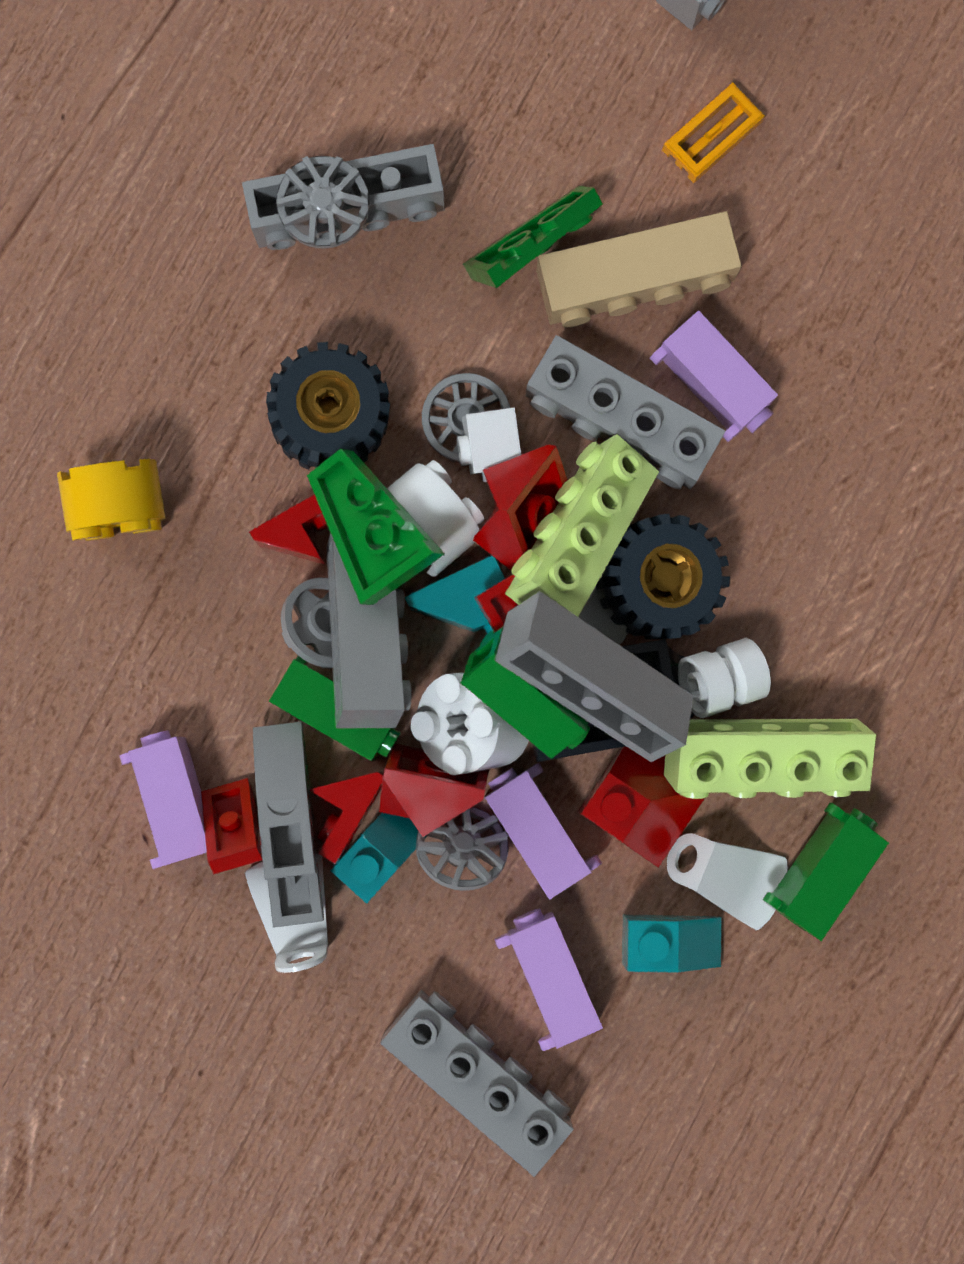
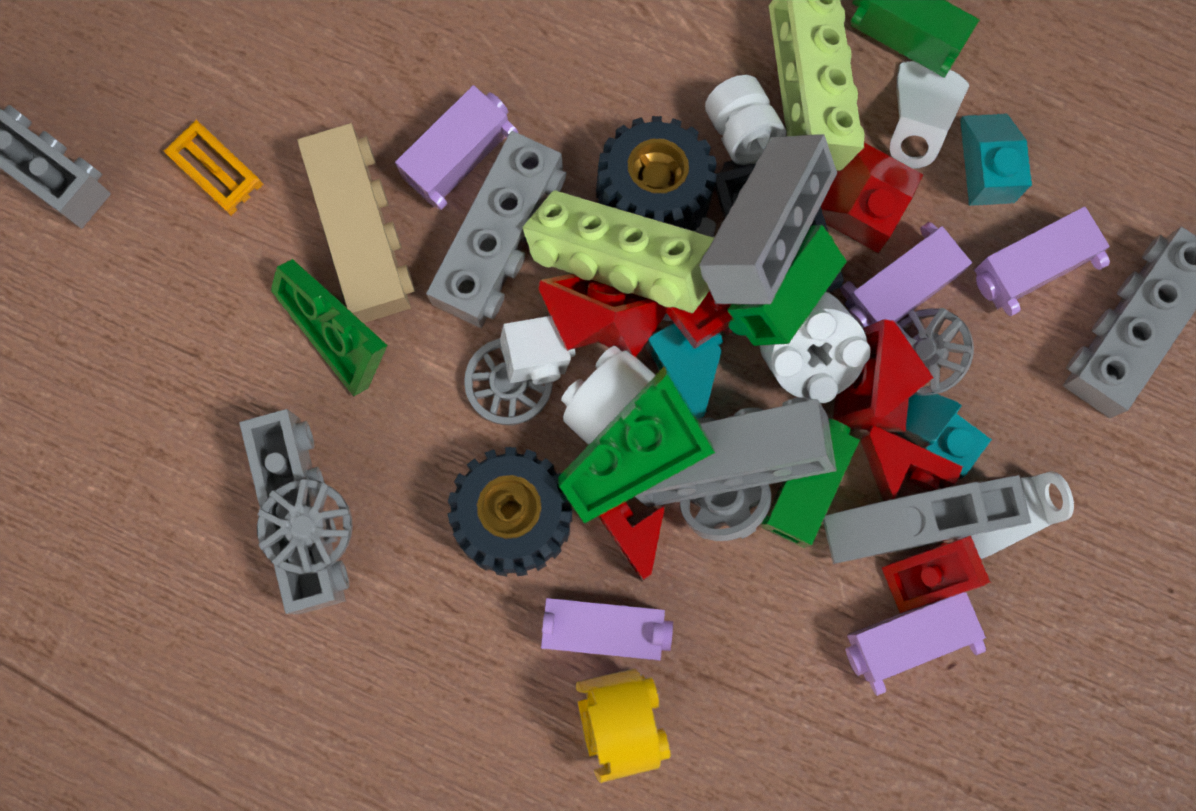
camera: 90 degrees left, 5 degrees down
none -> lavender brick [541,598,673,660]

